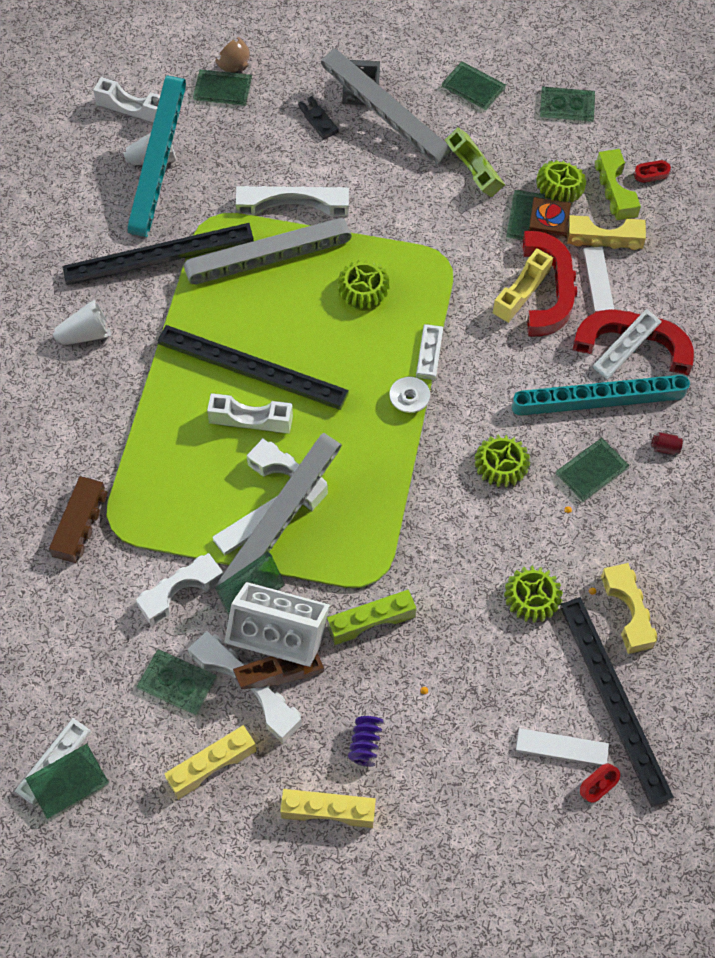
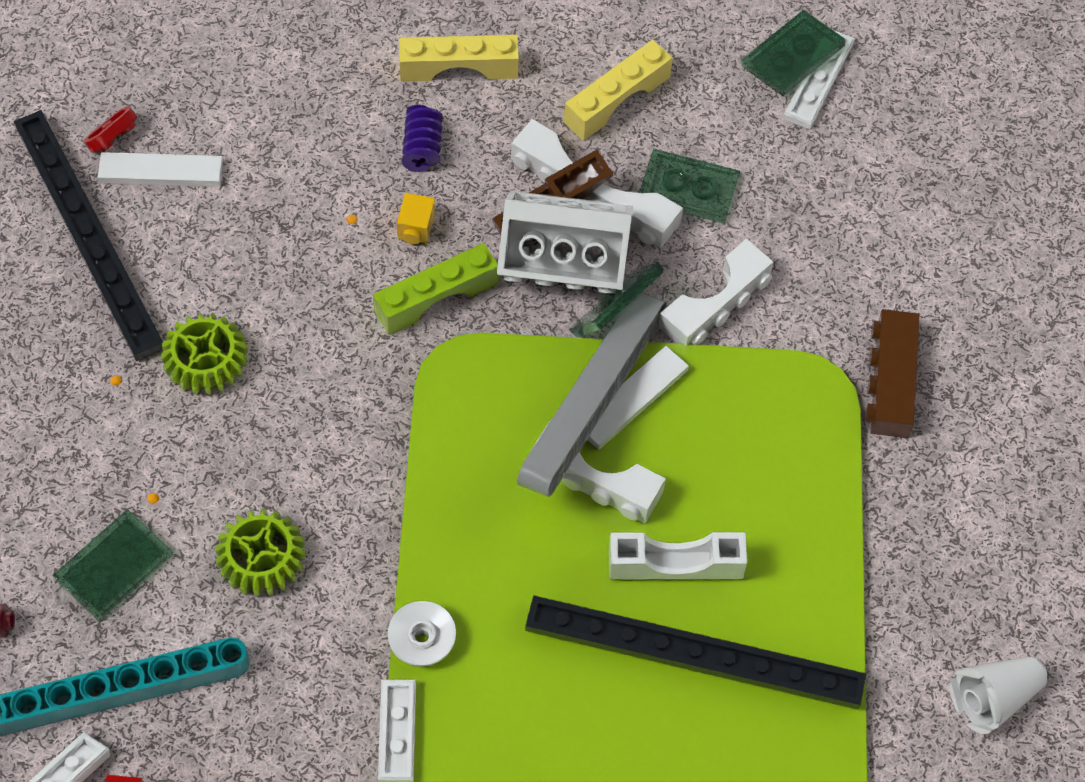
camera: 170 degrees right, 0 degrees up
light yellow arch [601,563,657,654] -> none
none -> yellow brick [397,192,436,244]

